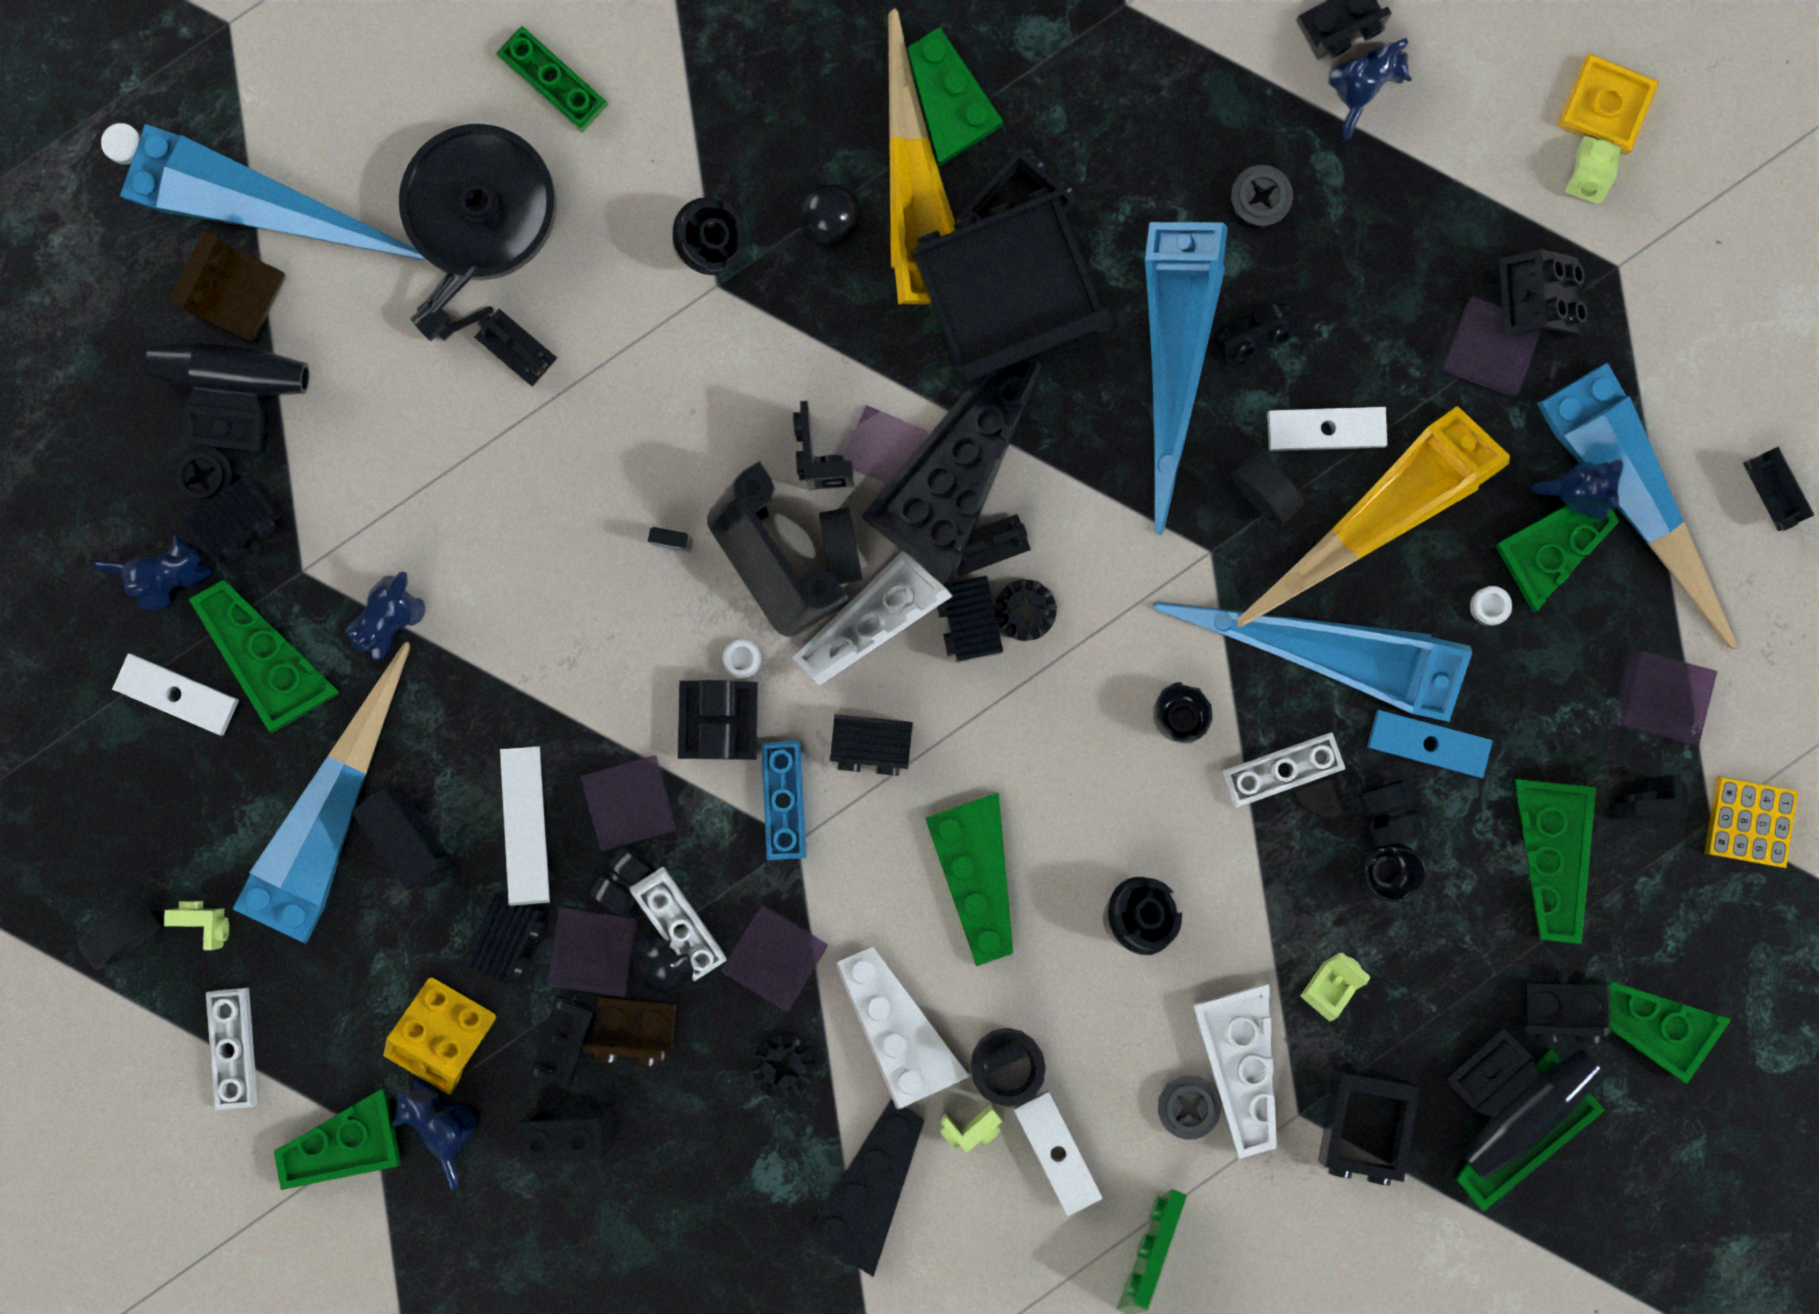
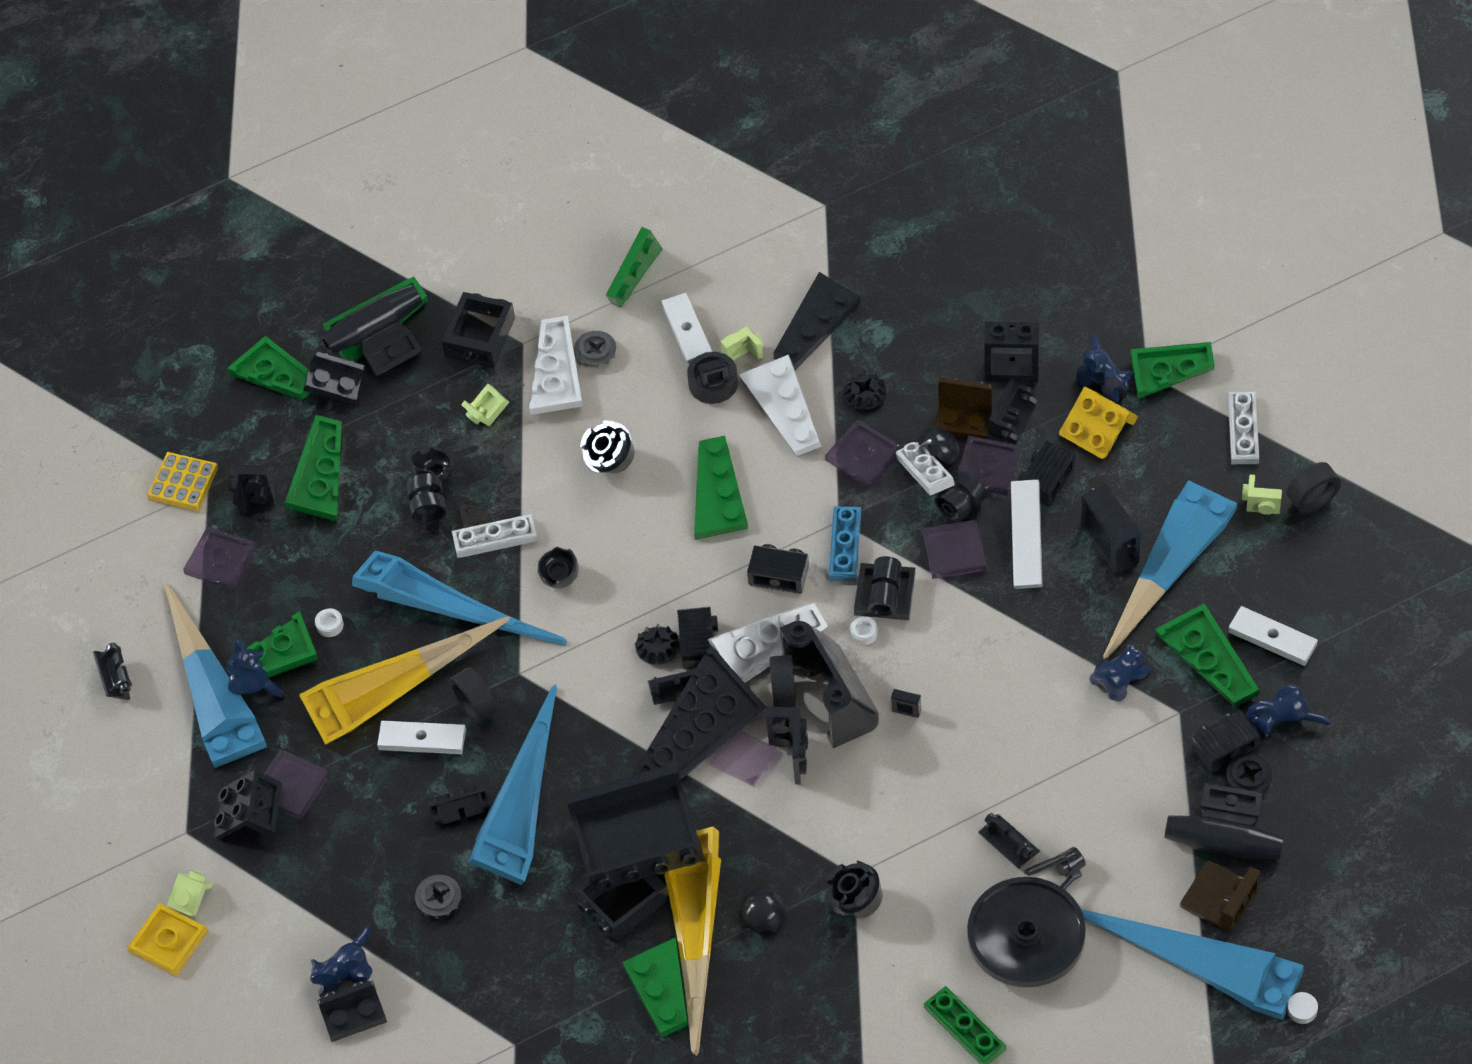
camera: 165 degrees left, 30 degrees down
dark azure tile [1367,710,1493,778] -> none

